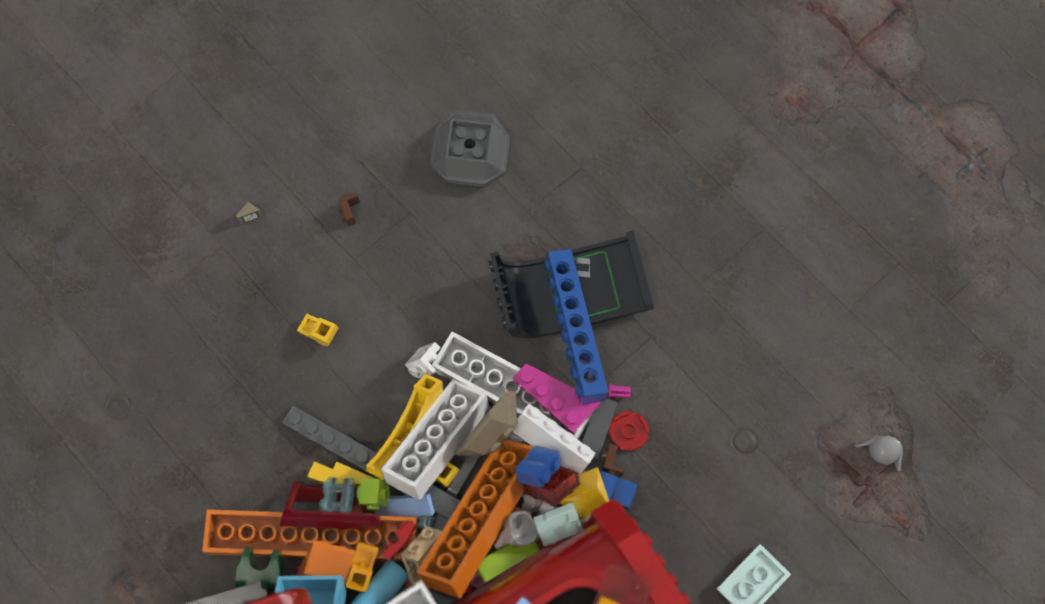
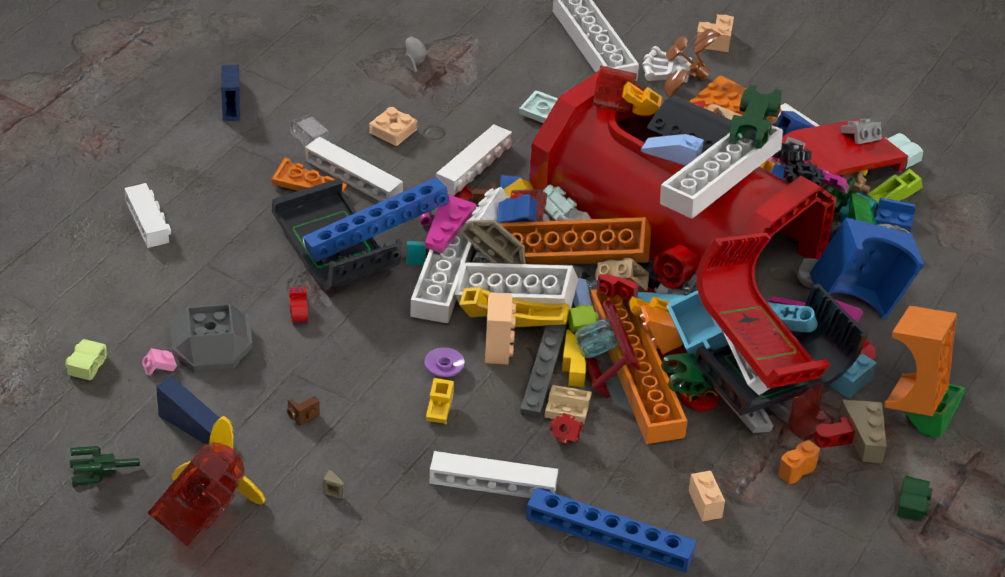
camera: 110 degrees left, 30 degrees down
white bracket [405,342,440,378] -> none
none -> yellowish green brick [65,339,107,380]
none -> dark green plant [69,446,140,485]
none -> white brick [124,183,171,248]
none -> bright pink bracket [142,348,177,376]
none -> clear red brick [148,416,266,546]
none -> dark blue slope [156,376,220,446]
none -> dark blue slope [221,65,240,121]
none -> orange wing [272,157,347,194]
none -> red leg [289,287,308,323]
none -> clear brick [290,114,329,147]
none -> white brick [305,137,403,202]
none -> light nougat brick [369,107,417,146]
none -> teal slope [406,241,427,266]
none -> medium lavender dish [425,348,464,377]
none -> white brick [429,451,558,498]
none -> white brick [436,124,512,196]
none -> light nougat brick [485,293,516,364]
none -> blue brick [526,488,697,573]
none -> tan slope [544,385,592,424]
none -> red brick [550,413,583,444]
none -> light nougat brick [689,471,725,522]

